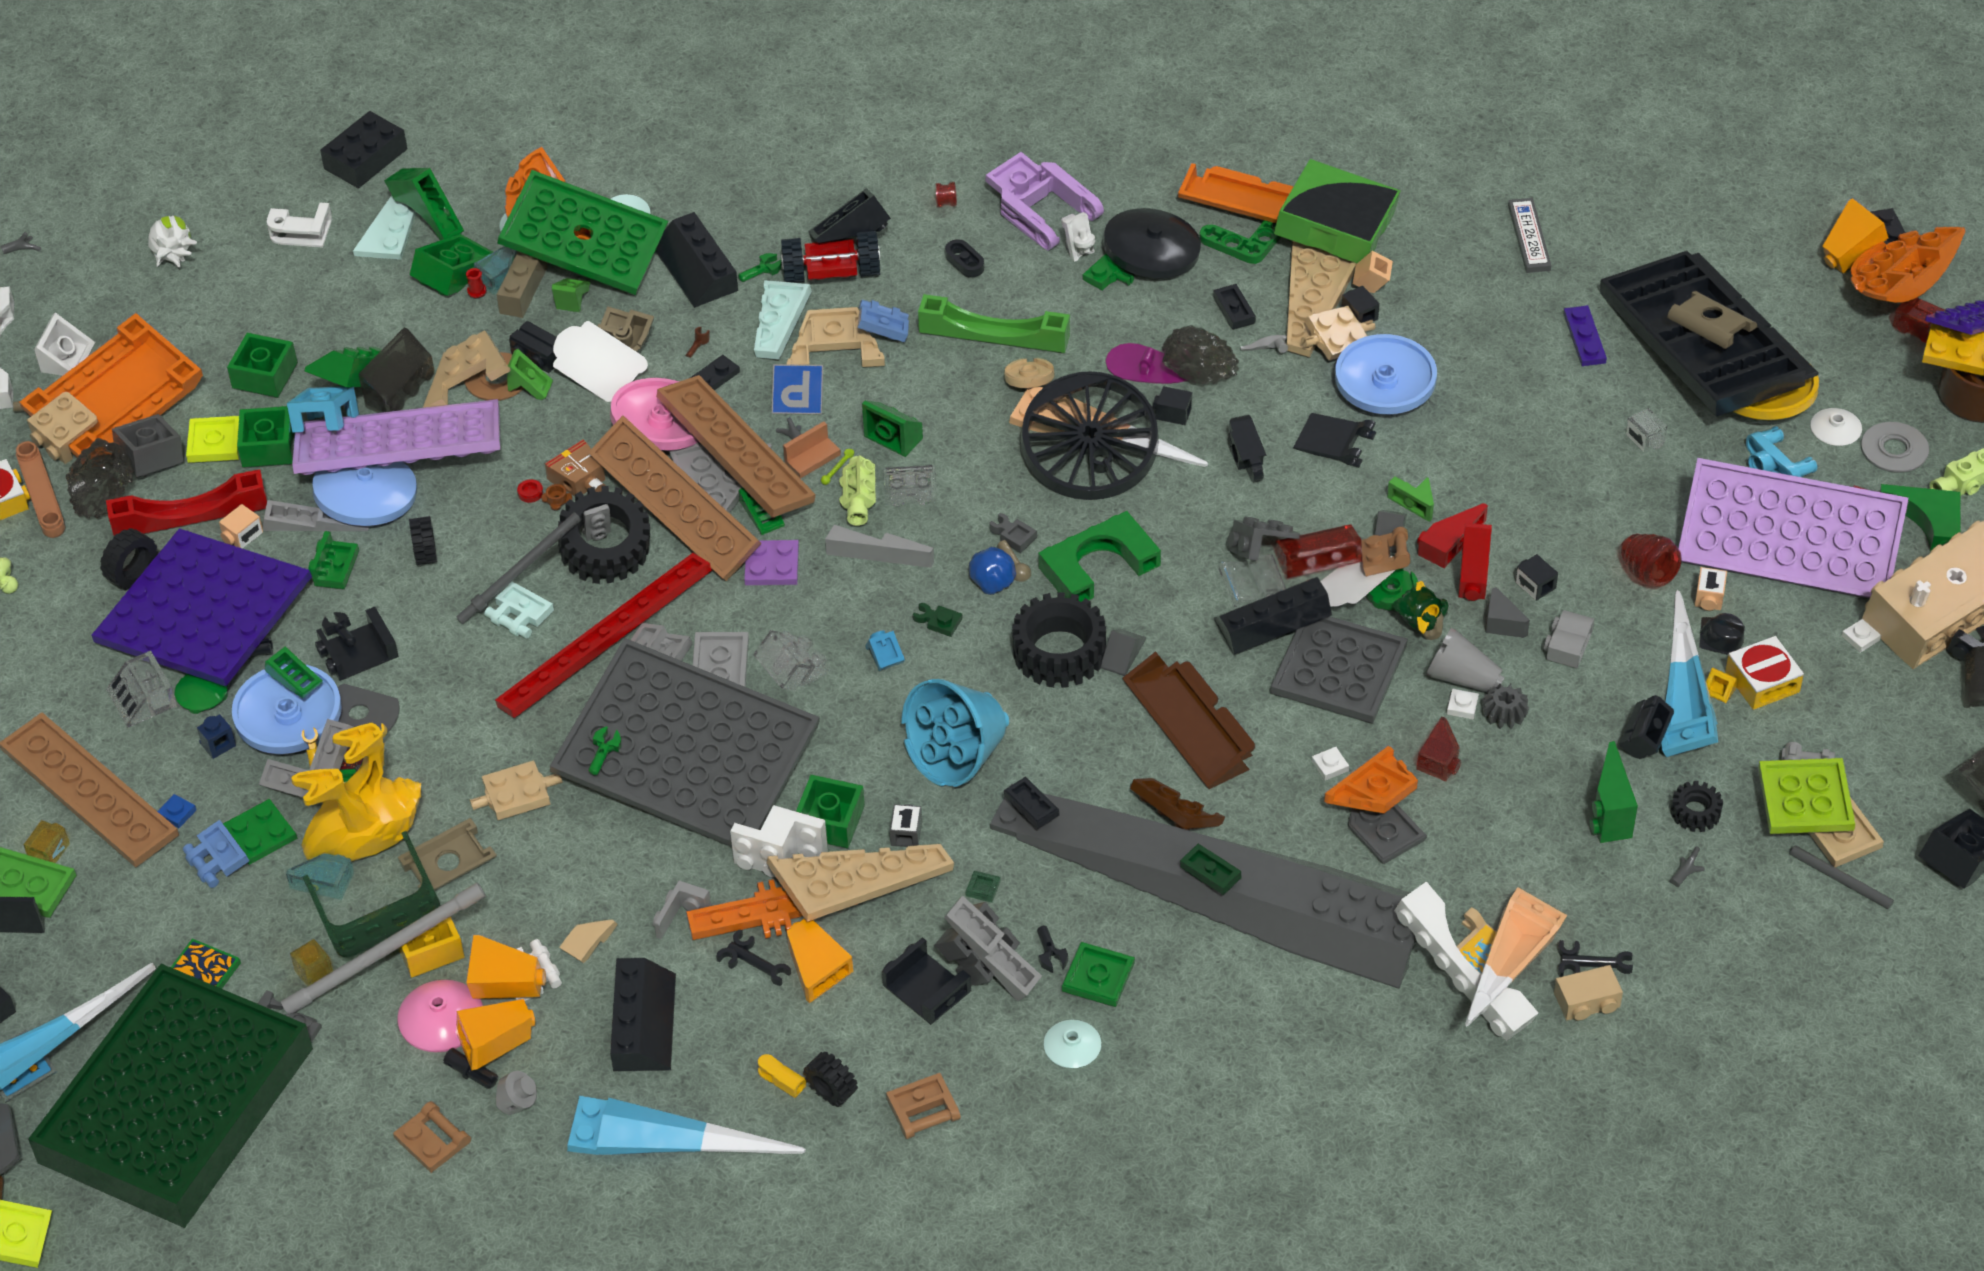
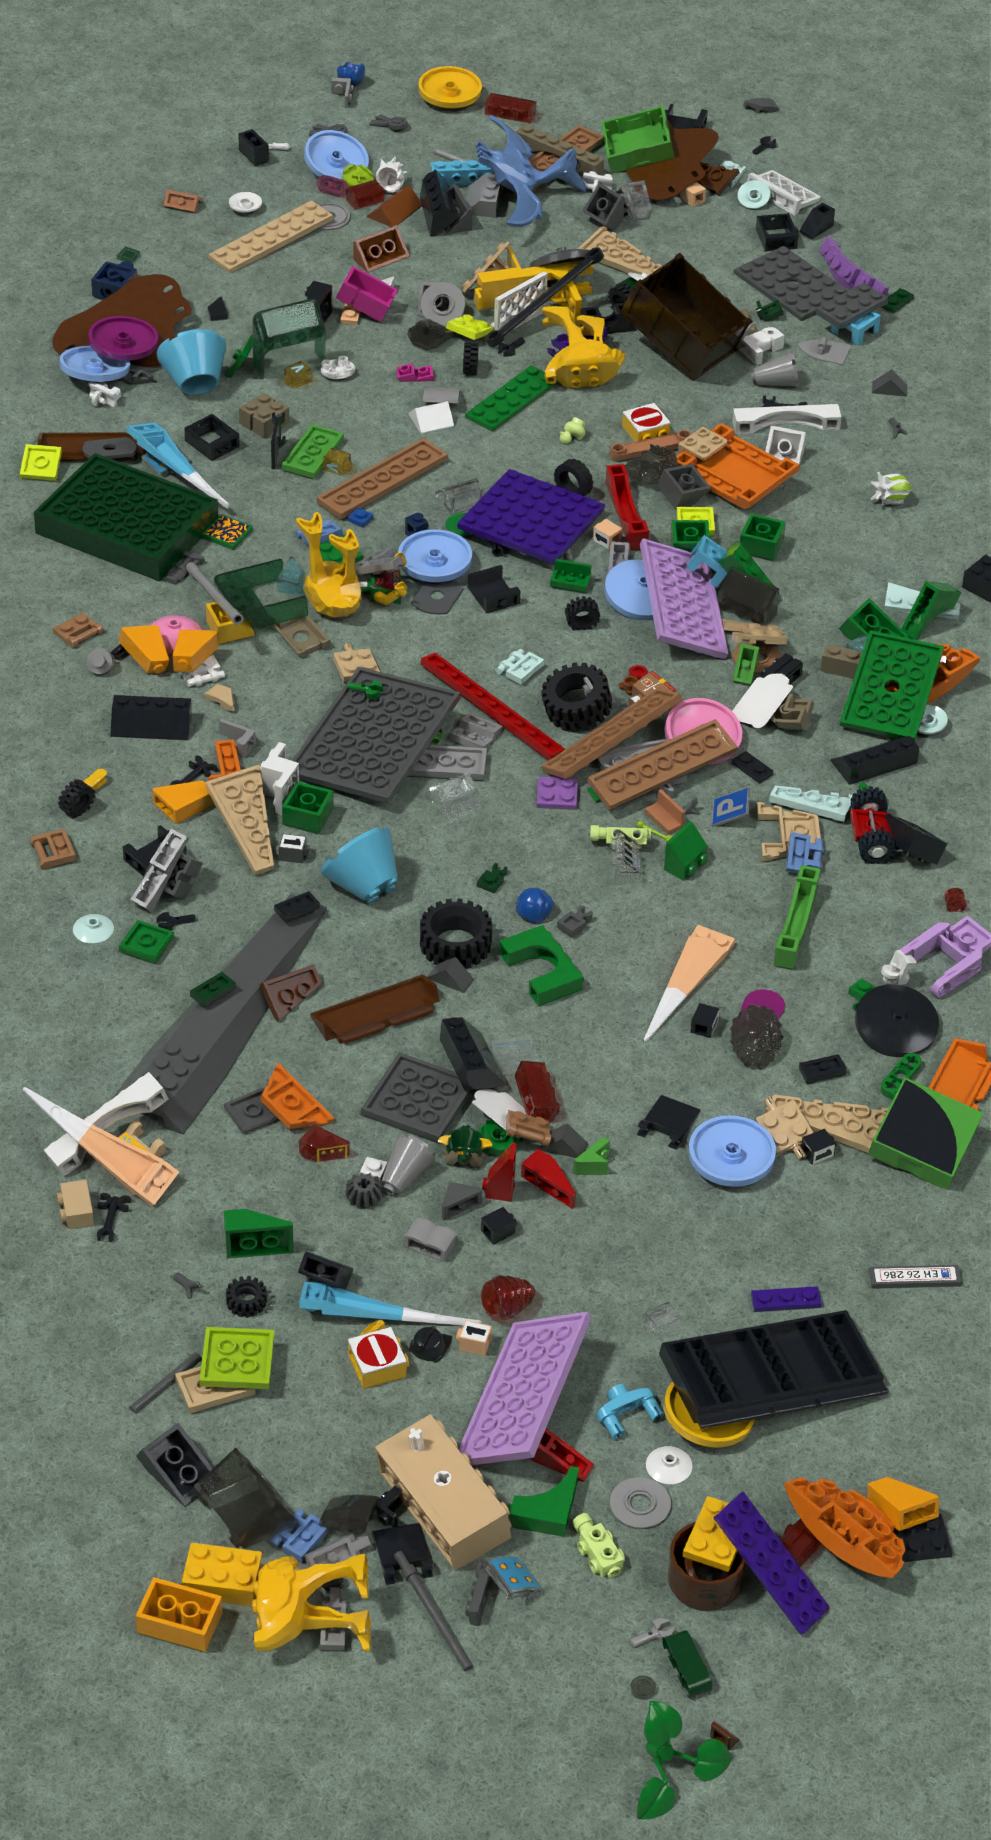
camera: 90 degrees right, 5 degrees down
green slope [265,646,323,699] -> none
white piece [267,203,332,248] -> none
clear yellow brick [290,939,333,987] -> none
black bar [322,612,356,646] -> none
dark grey bar [456,512,582,624] -> none
red pin [466,268,487,298] -> none
bright green slope [552,278,590,312] -> none
medium azure plate [567,1096,806,1155] -> none
copper hand [685,326,710,358] -> none
light grey slope [825,525,934,568] -> none
dark azure bracket [865,630,905,671] -> none
black plate [945,239,984,277] -> none
clear green tile [965,871,1001,903] -> none
dark tan bar [997,540,1031,582] -> none
tan tile [1004,358,1055,388] -> none
black piece [1021,371,1159,500] -> none
dark grey bracket [1228,516,1300,560] -> none
black piece [1229,414,1266,482] -> none
light grey bar [1240,335,1288,353] -> none
white plate [1312,747,1349,781] -> none
light nougat brick [1353,251,1393,293] -> none
dark tan piece [1667,291,1757,349] -> none
light grey bar [1781,742,1835,760] -> none

